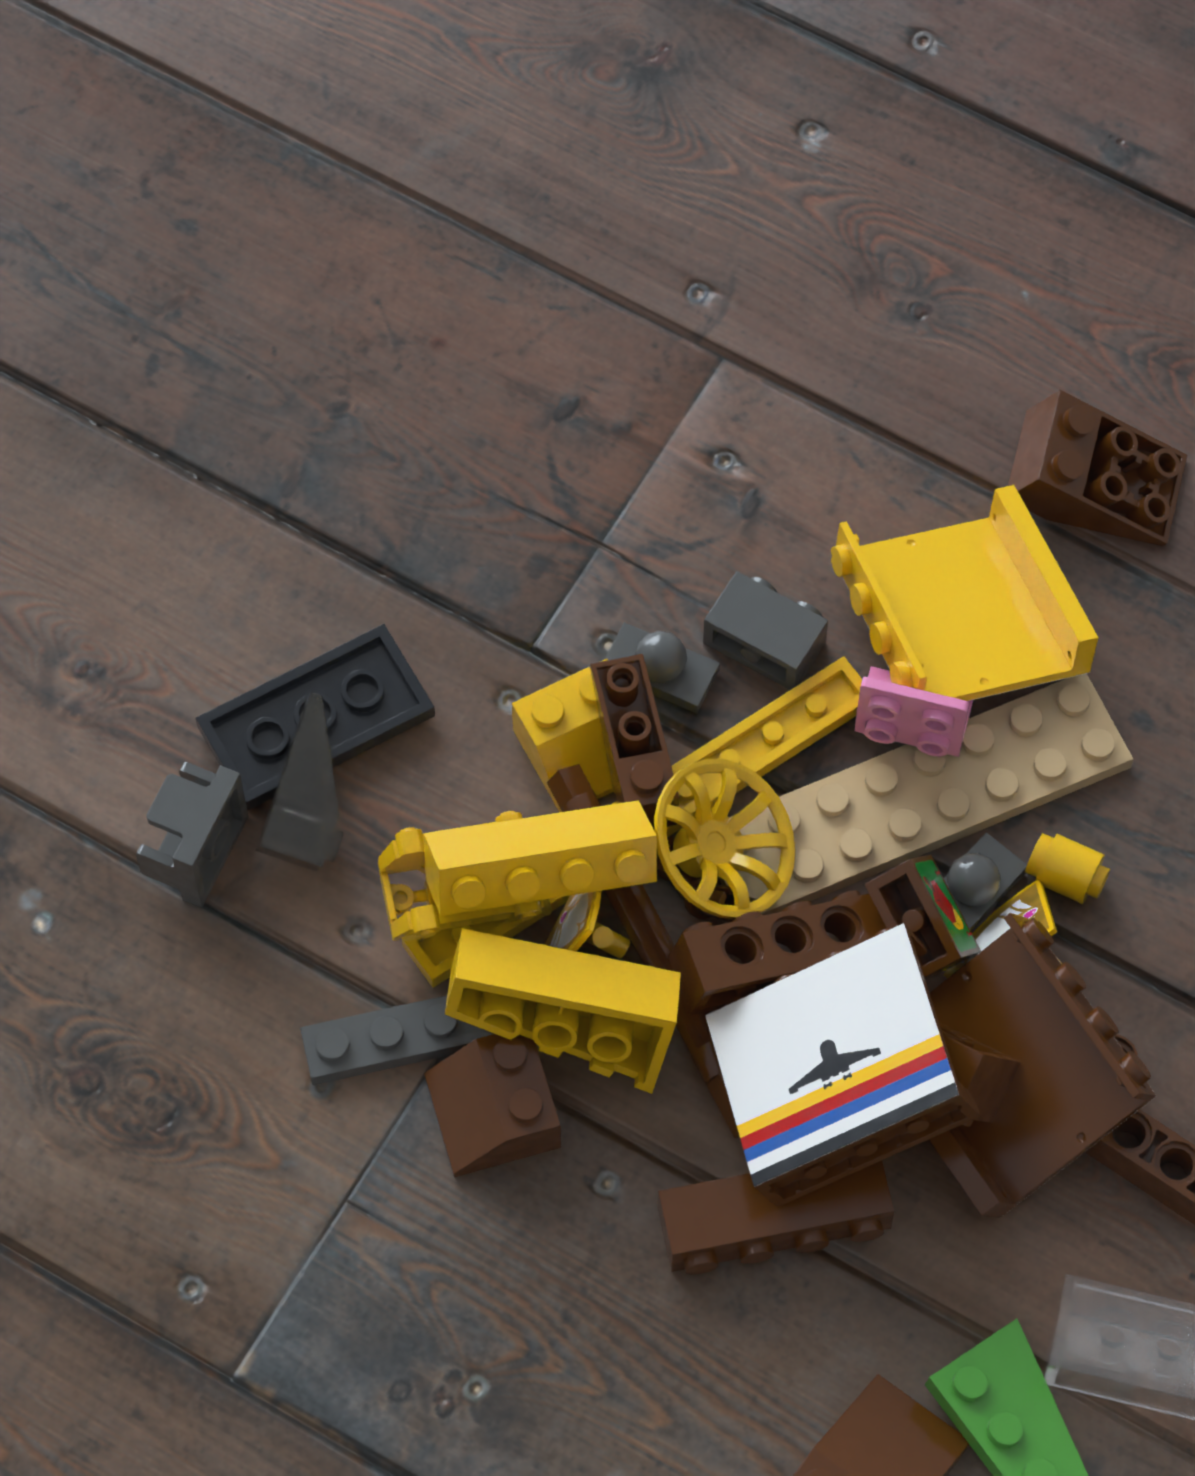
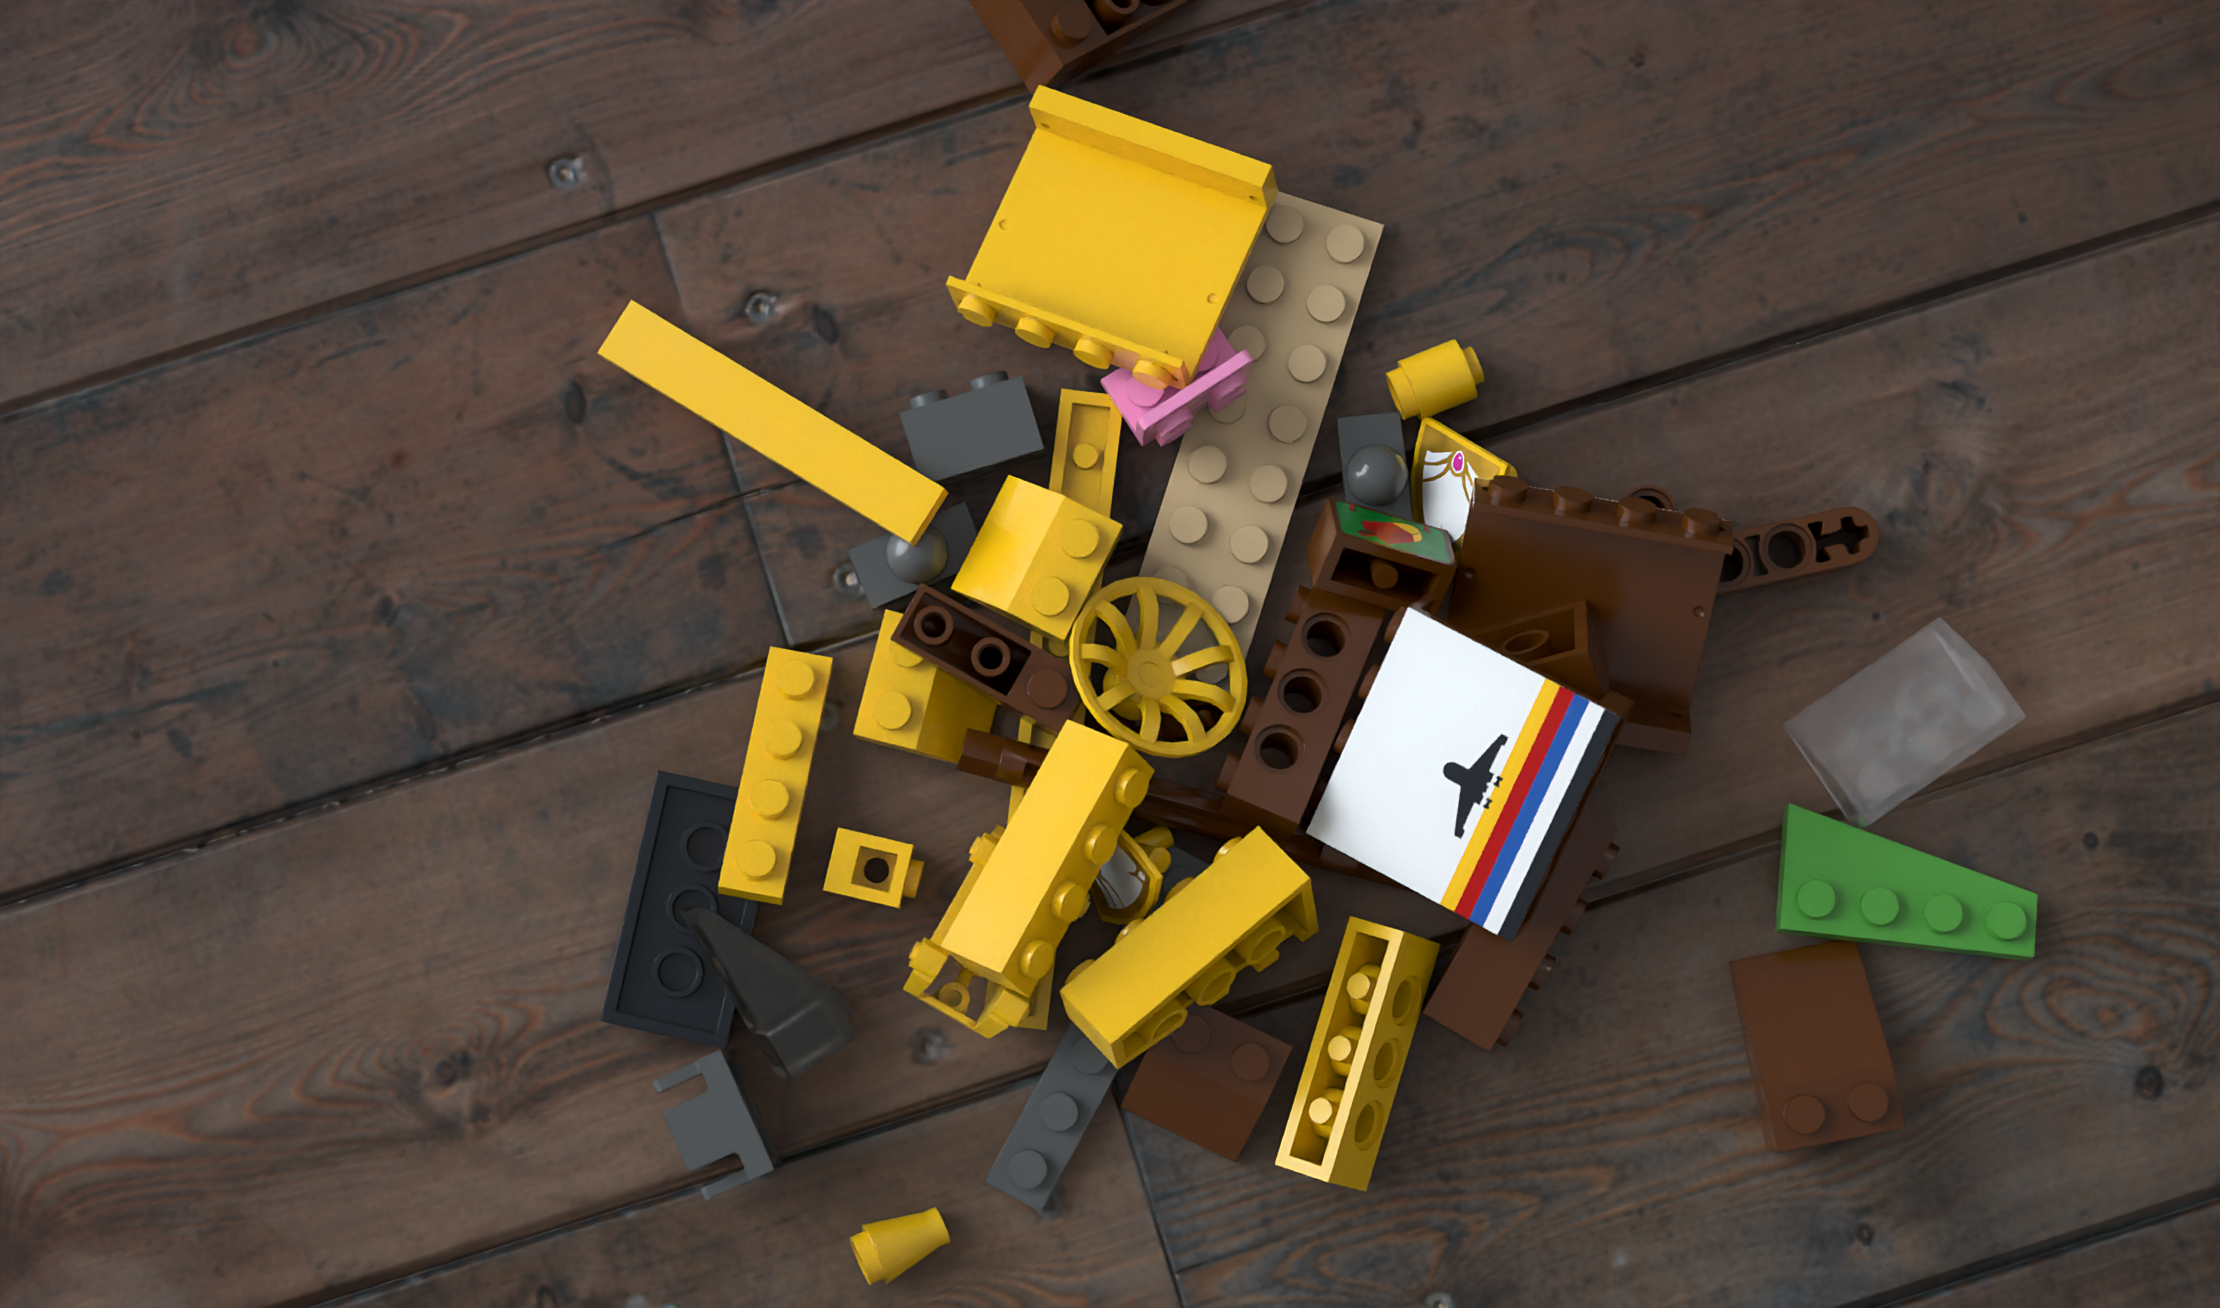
camera: 50 degrees left, 20 degrees up
none -> yellow tile [597,300,949,547]
none -> yellow plate [718,646,833,906]
none -> yellow brick [823,827,924,909]
none -> yellow cone [849,1207,950,1285]
none -> yellow slope [951,475,1123,647]
none -> yellow brick [1275,916,1441,1191]

